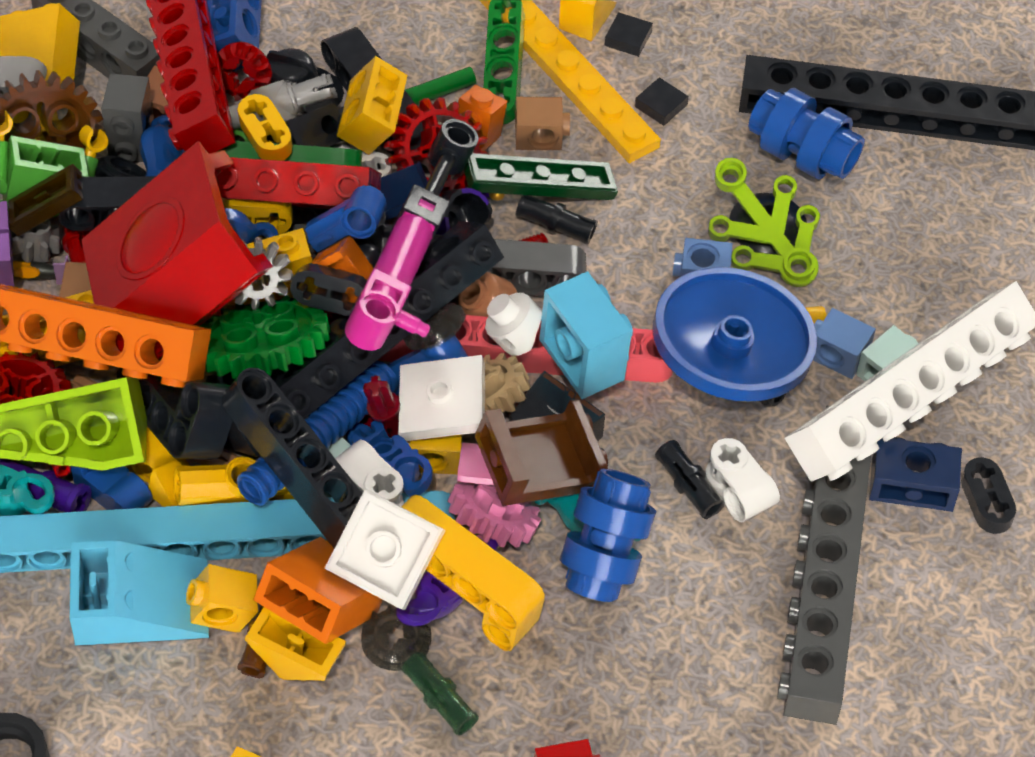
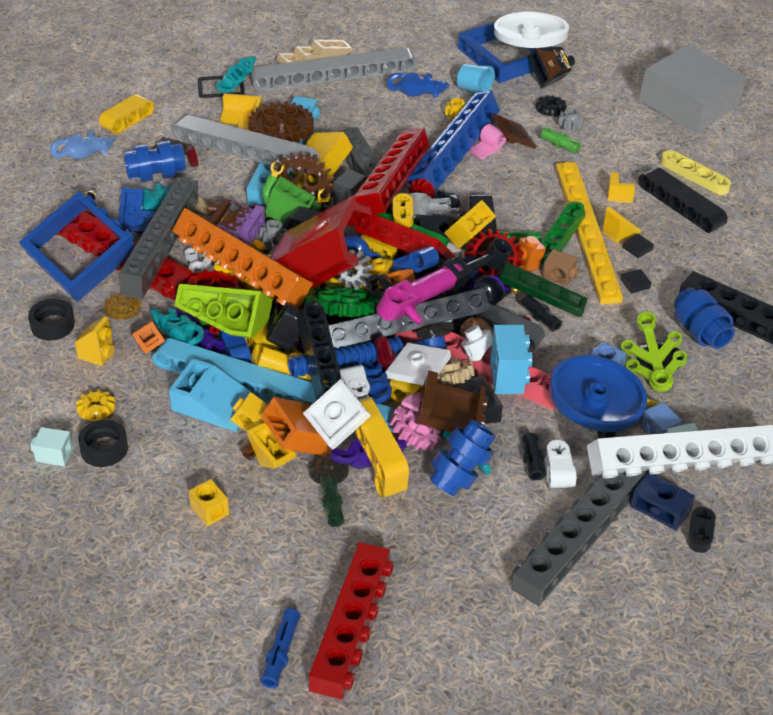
camera: 30 degrees right, 10 degrees down
dark brown tile [8,164,83,237] -> none

